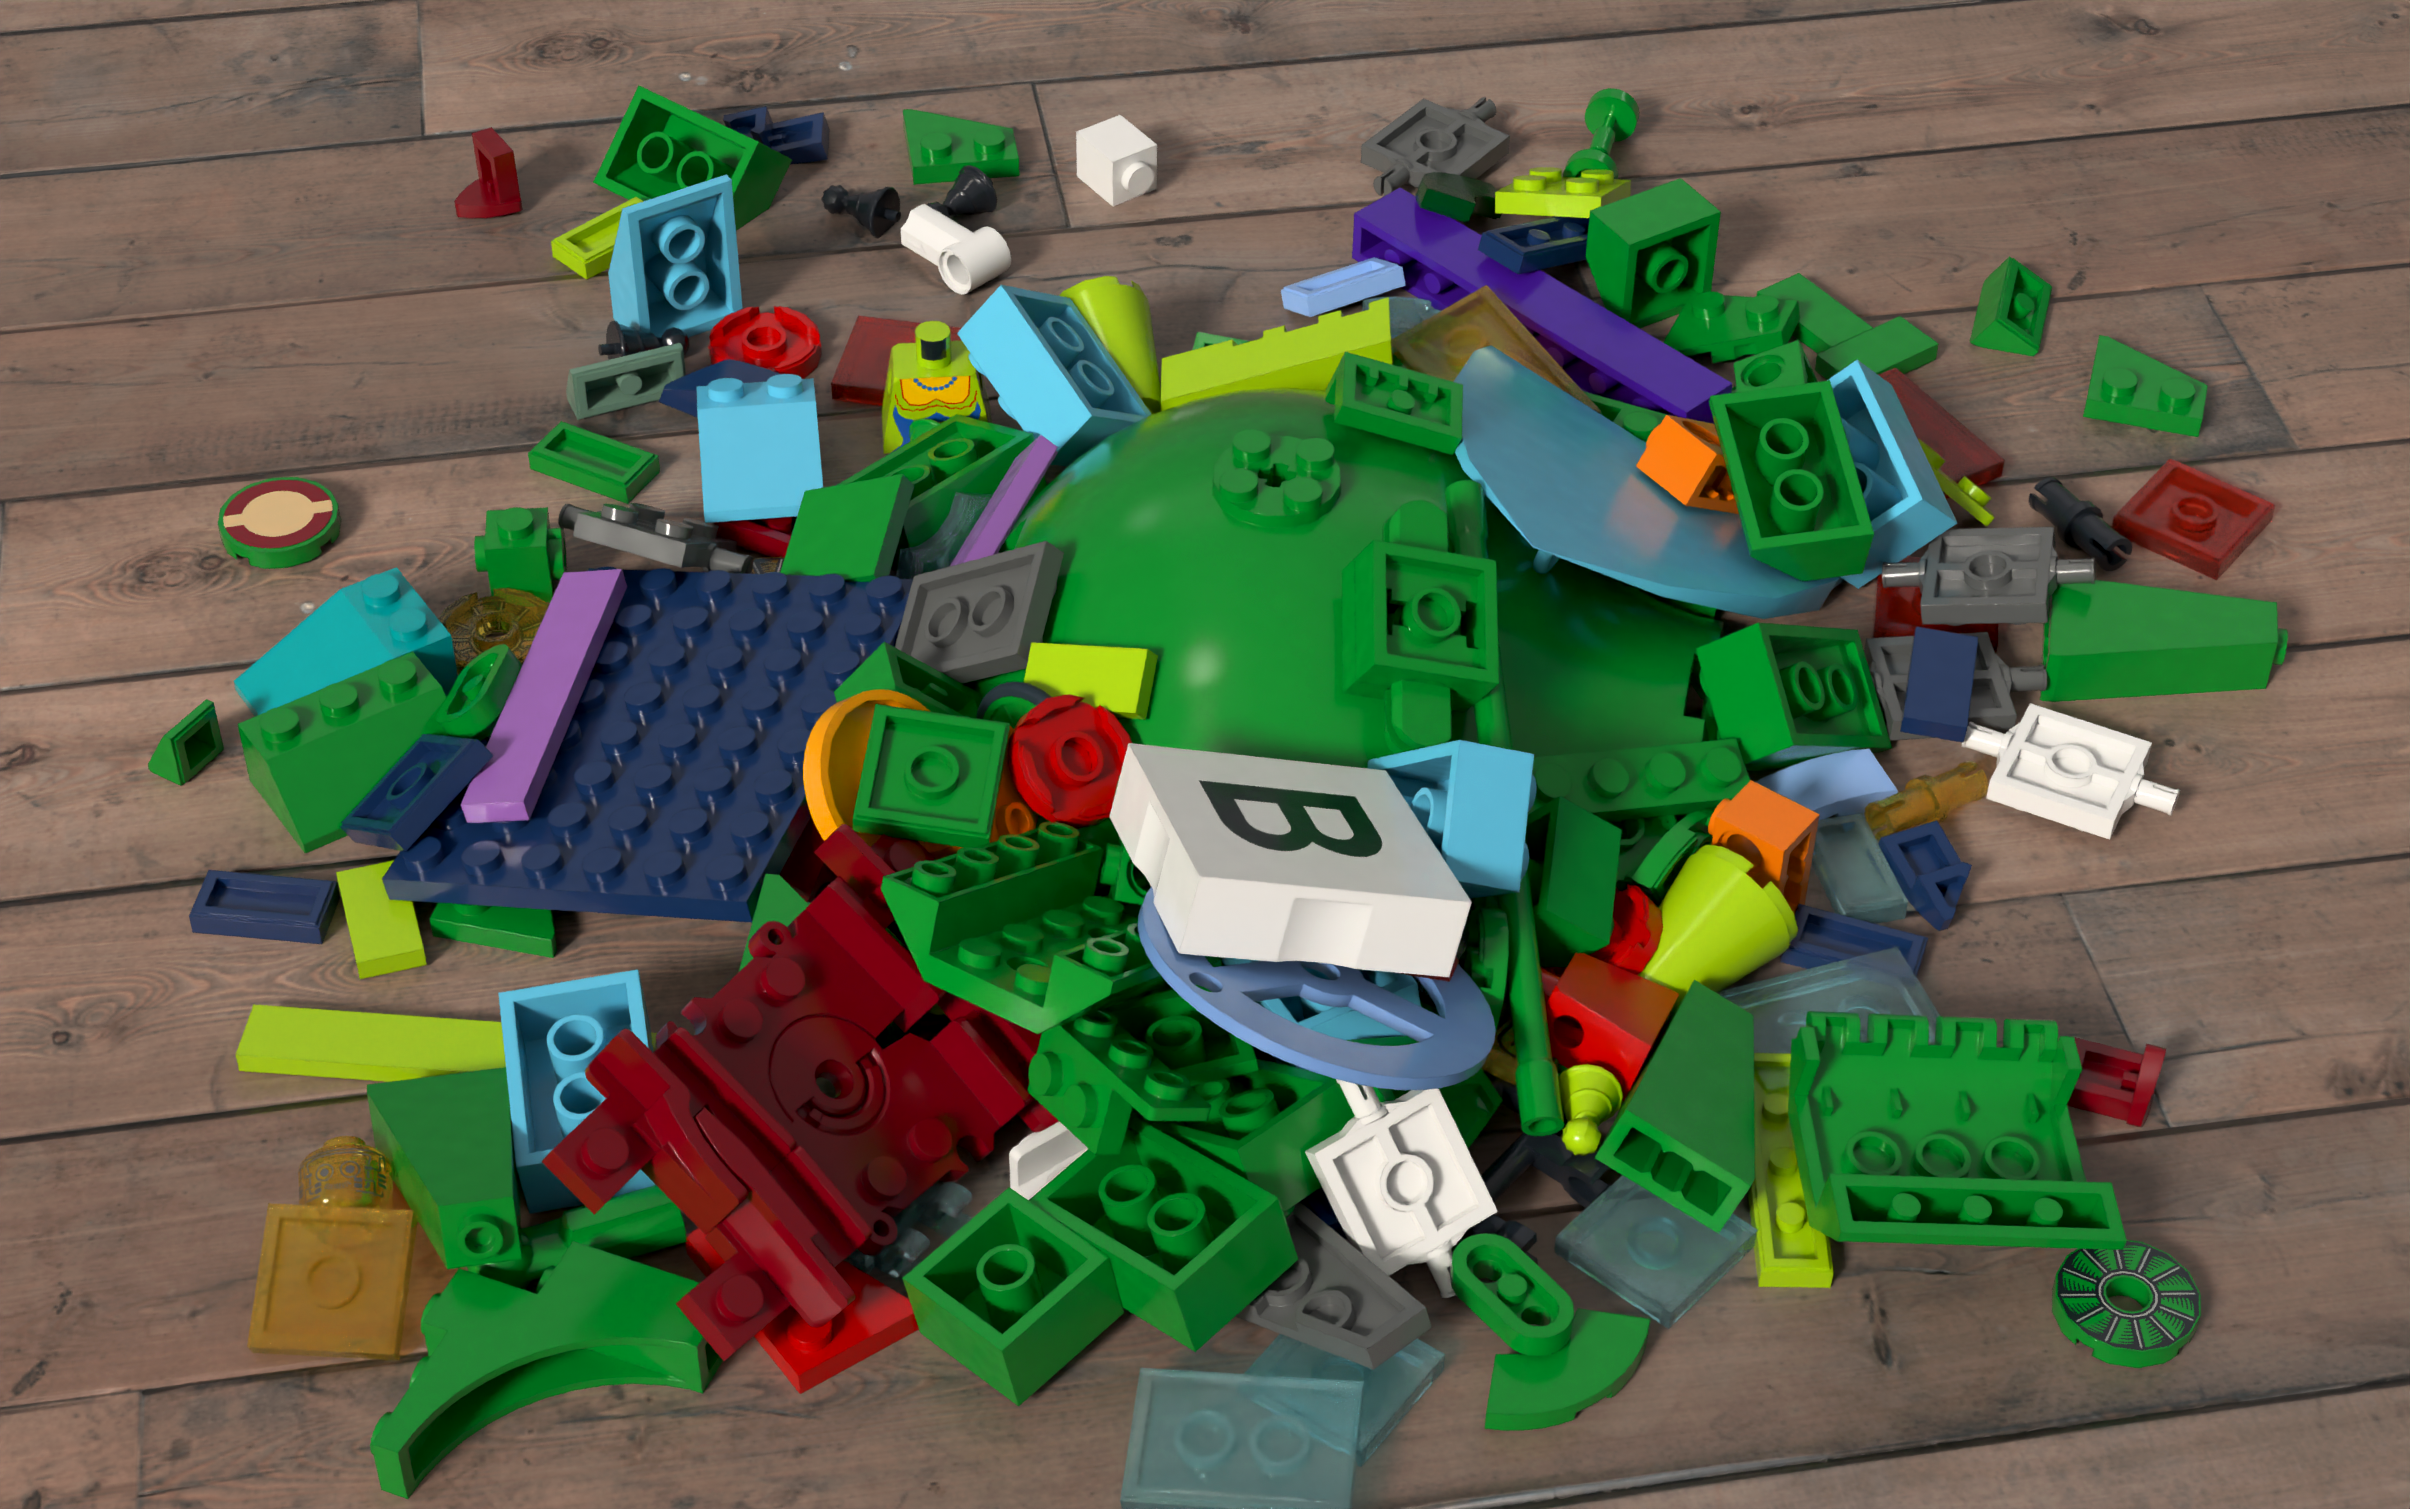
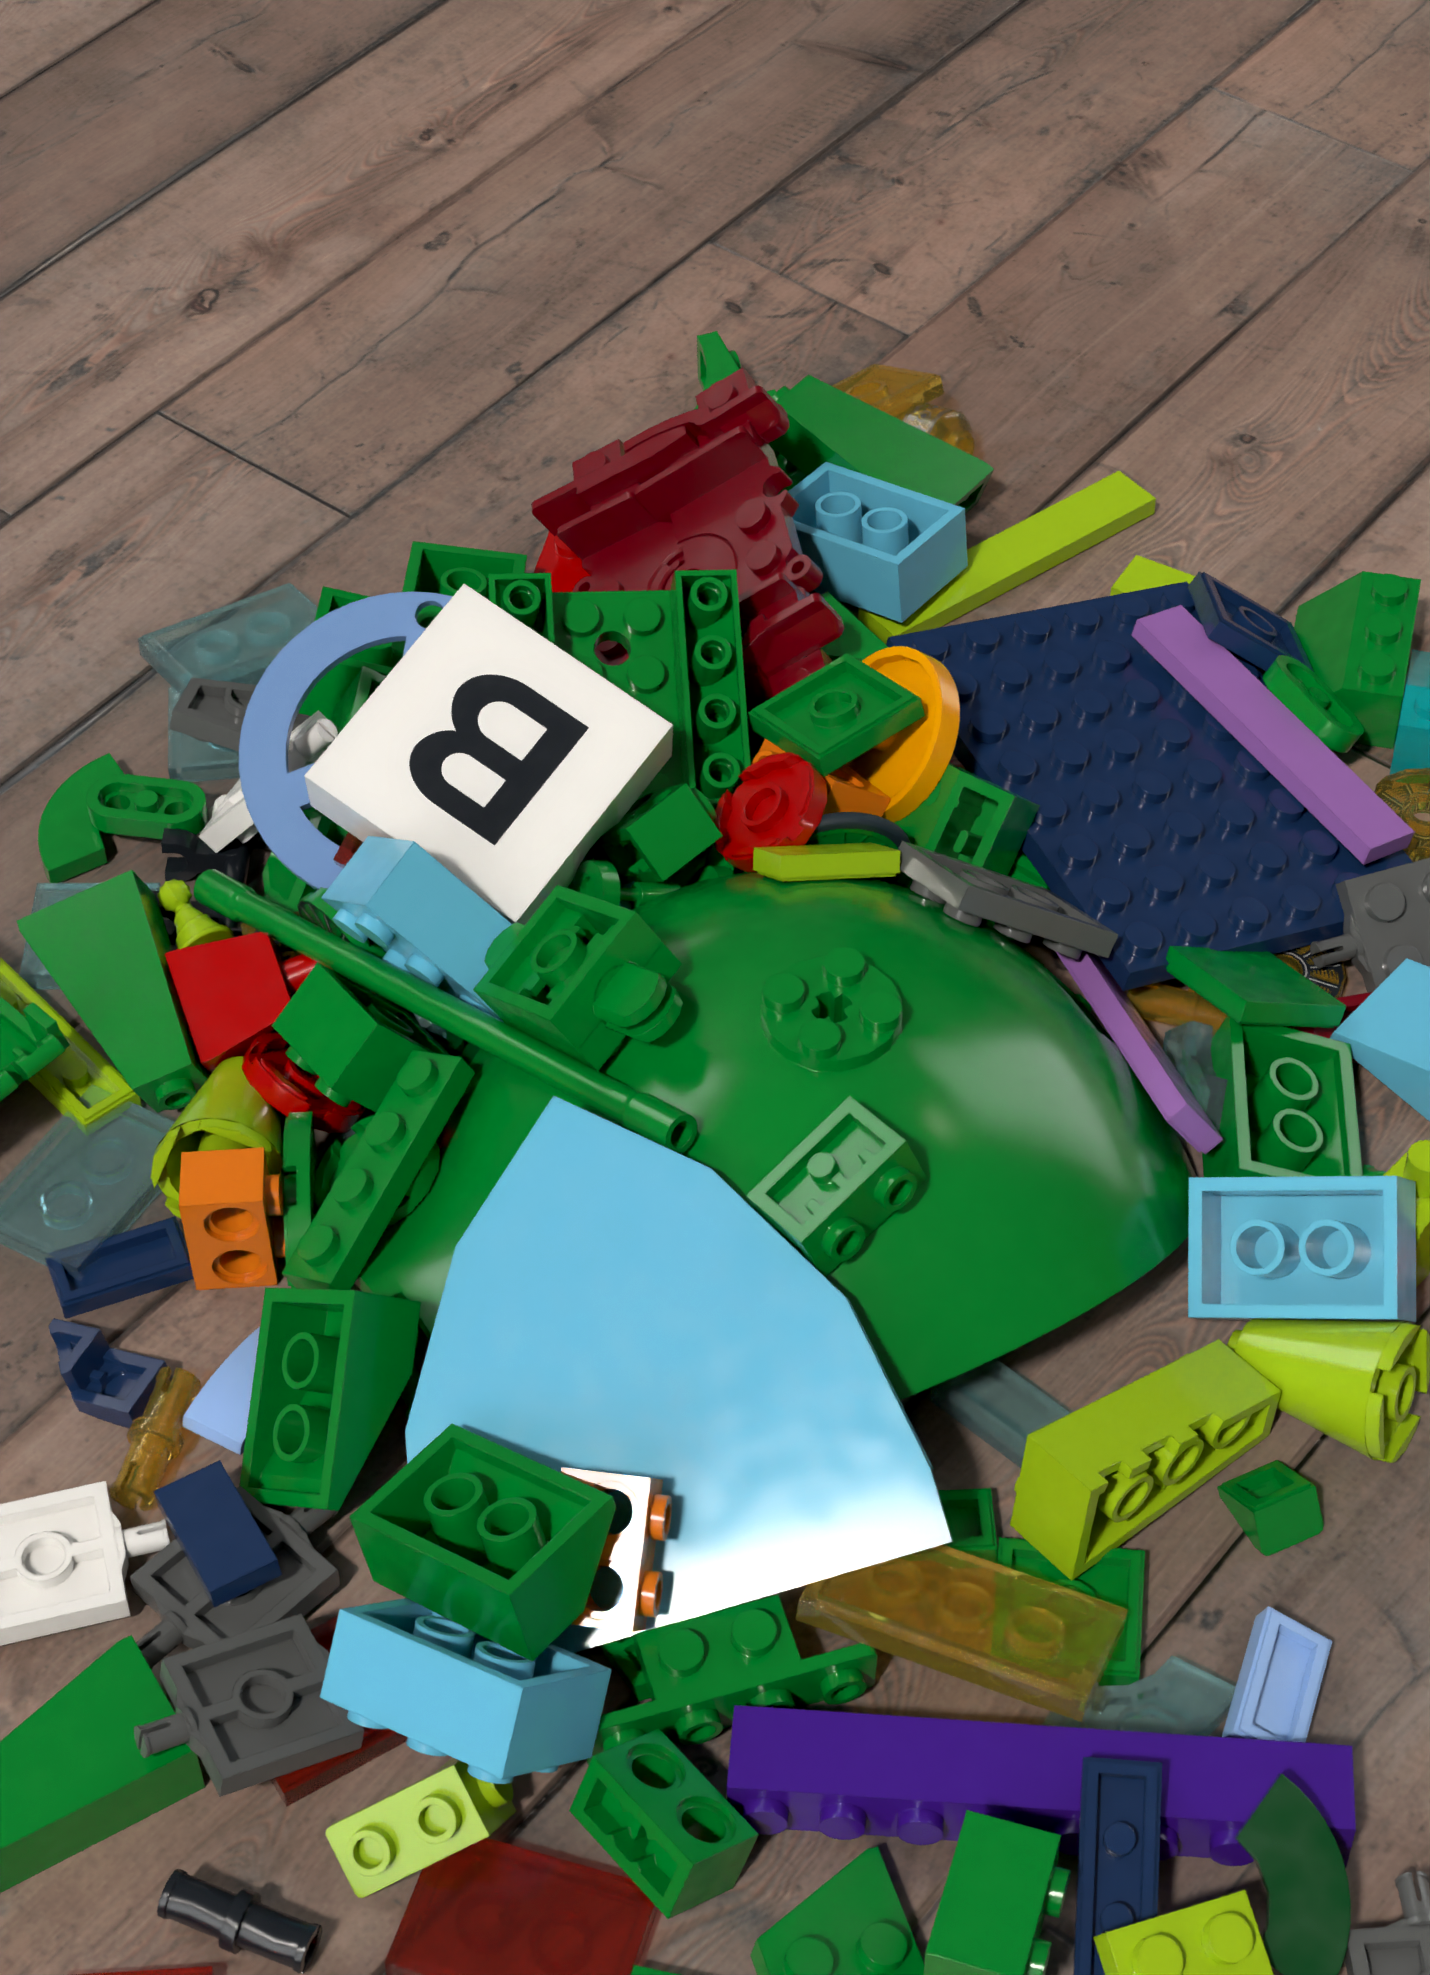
camera: 140 degrees right, 5 degrees up
dark blue tile [189,870,341,944] -> none
clear light blue tile [1811,813,1908,924] -> none

